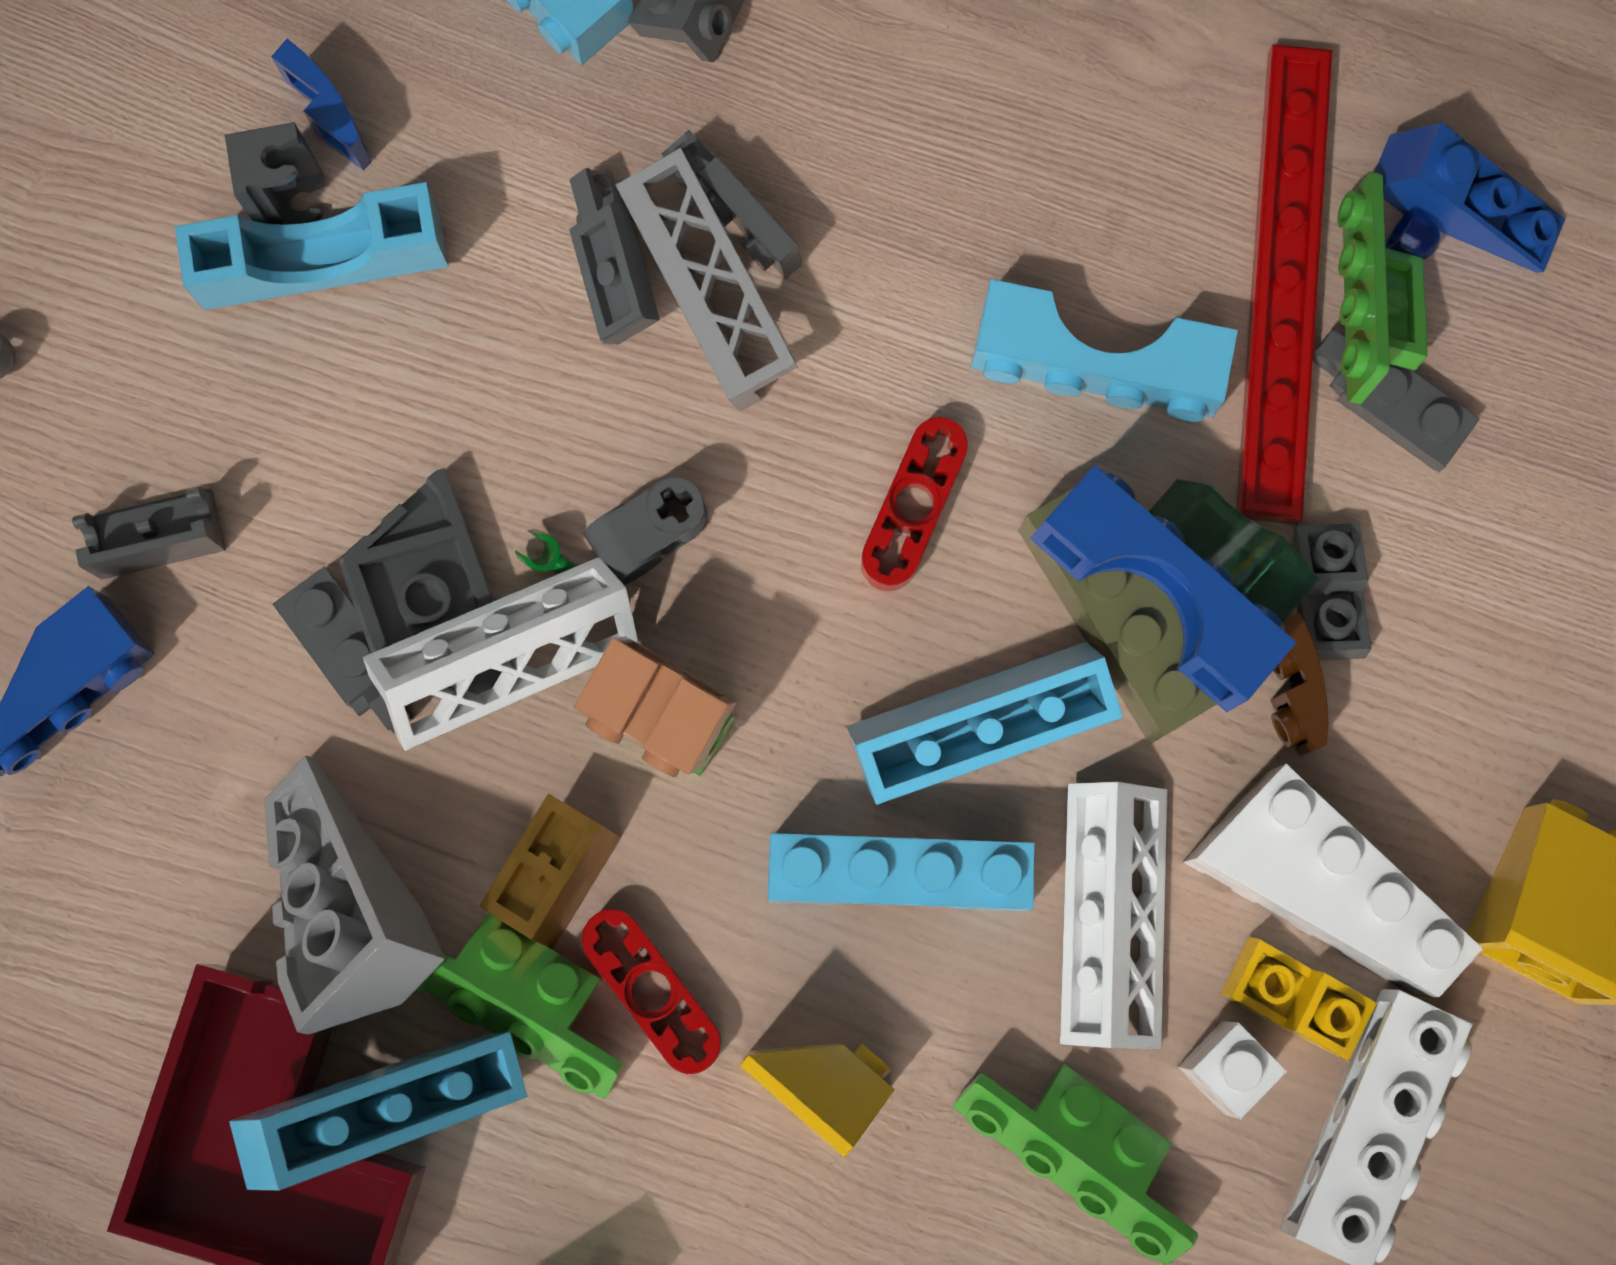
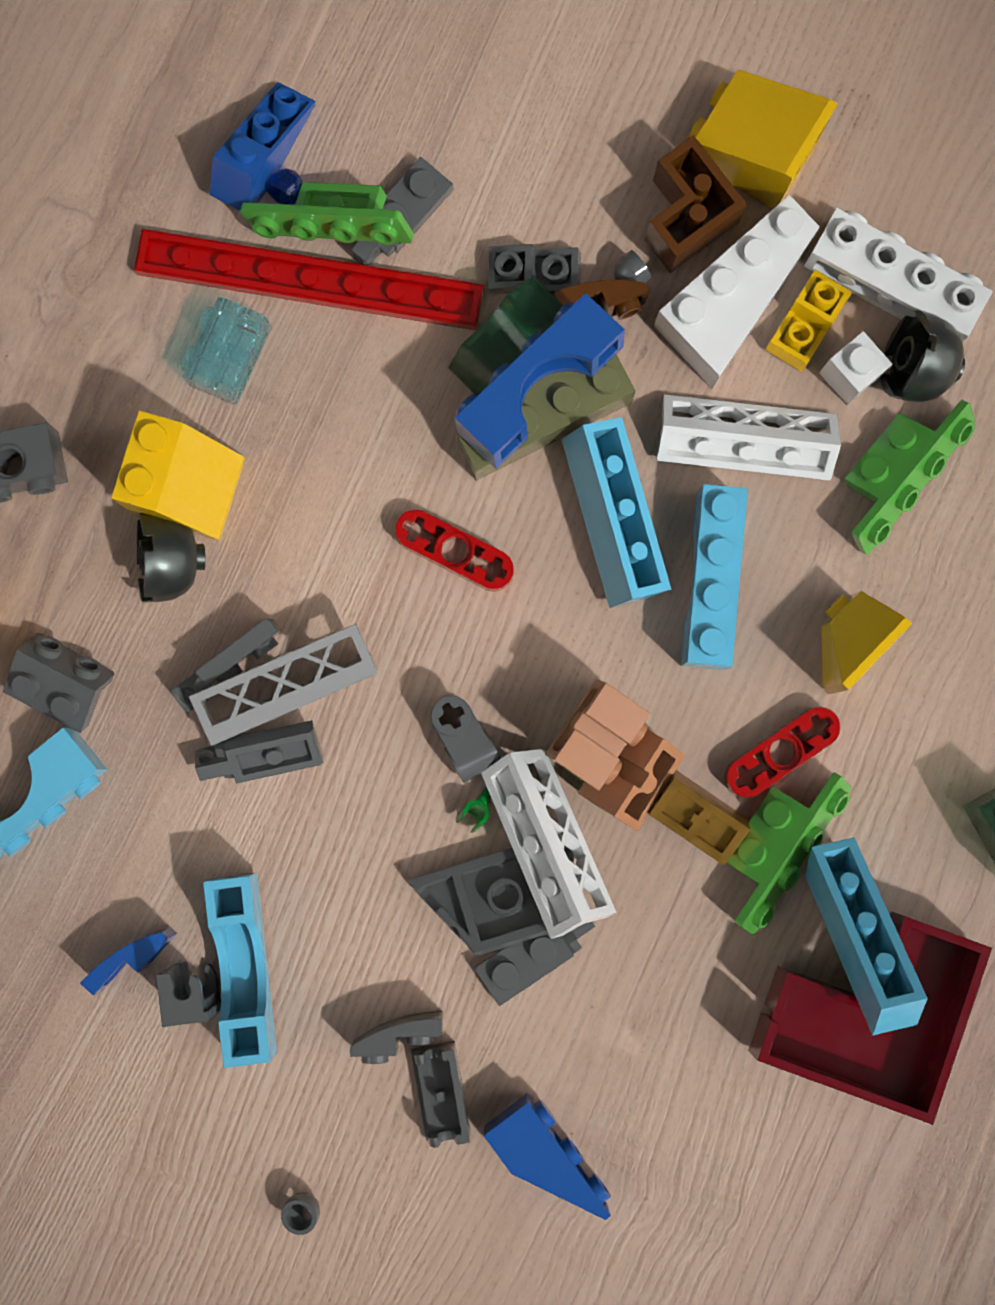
camera: 85 degrees left, 5 degrees up
light grey wedge [265,755,445,1035] -> none
medium azure arch [971,279,1238,422] -> none
none -> yellow slope [111,410,245,541]
none -> pearl dark grey cylinder [136,513,206,603]
none -> clear light blue brick [181,297,272,405]
none -> dark grey slope [350,1011,443,1064]
none -> nougat brick [578,730,685,831]
none -> dark grey hinge [614,250,652,283]
none -> reddish brown brick [644,135,747,273]
none -> pearl dark grey cylinder [881,310,965,402]

